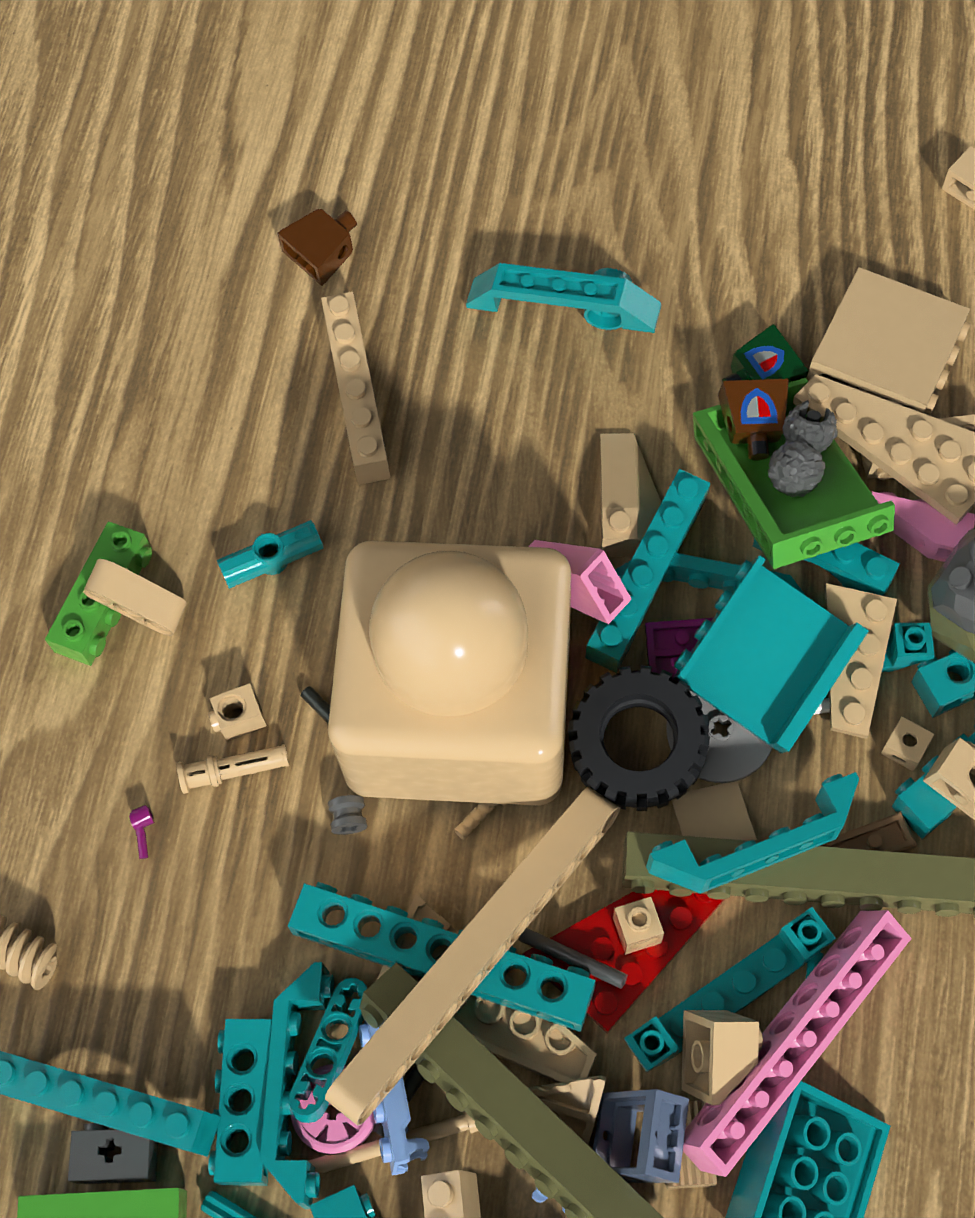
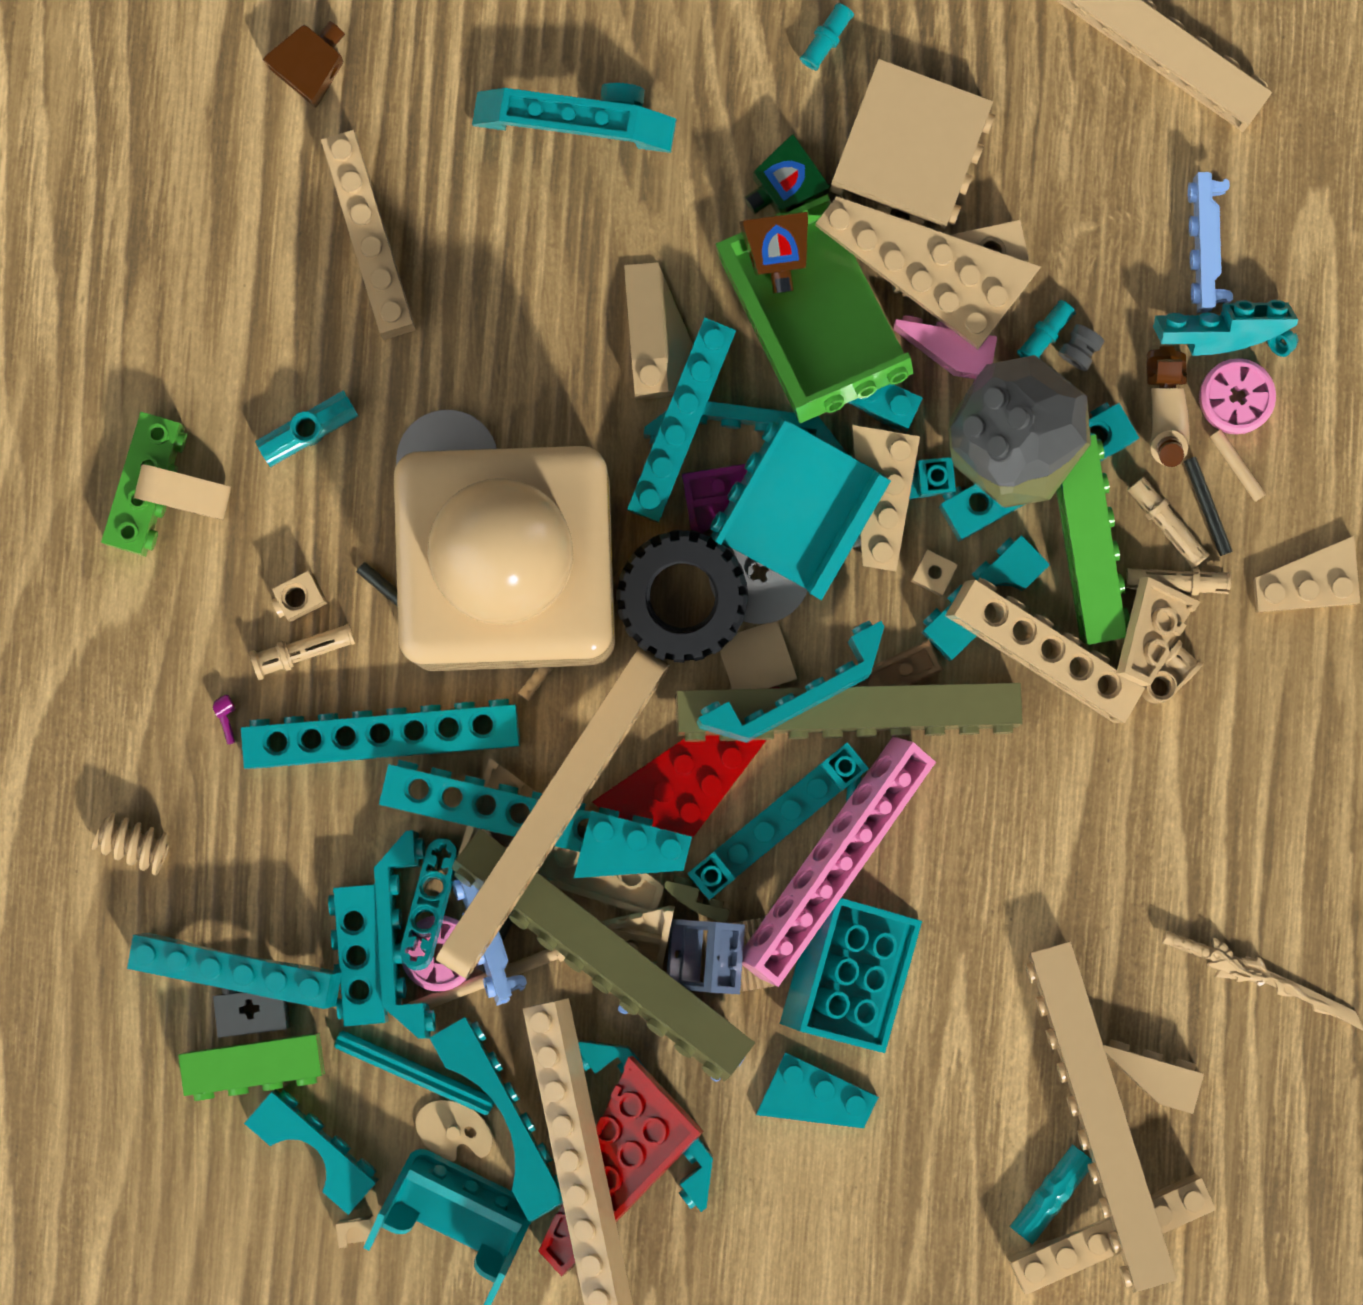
camera: 10 degrees left, 20 degrees up
dark grey wheel [328,795,367,835] -> none
dark grey piece [519,928,628,989] -> none
bright pink slope [528,540,631,624] -> none
tan brick [613,897,664,955] -> none
tan slope [681,1010,763,1105] -> none
dark grey piece [768,441,825,497] -> none
dark grey piece [783,400,838,453] -> none
none -> teal brick [241,699,520,769]
none -> teal wing [574,811,692,878]
none -> olive slope [664,875,730,923]
none -> teal pin [800,3,854,71]

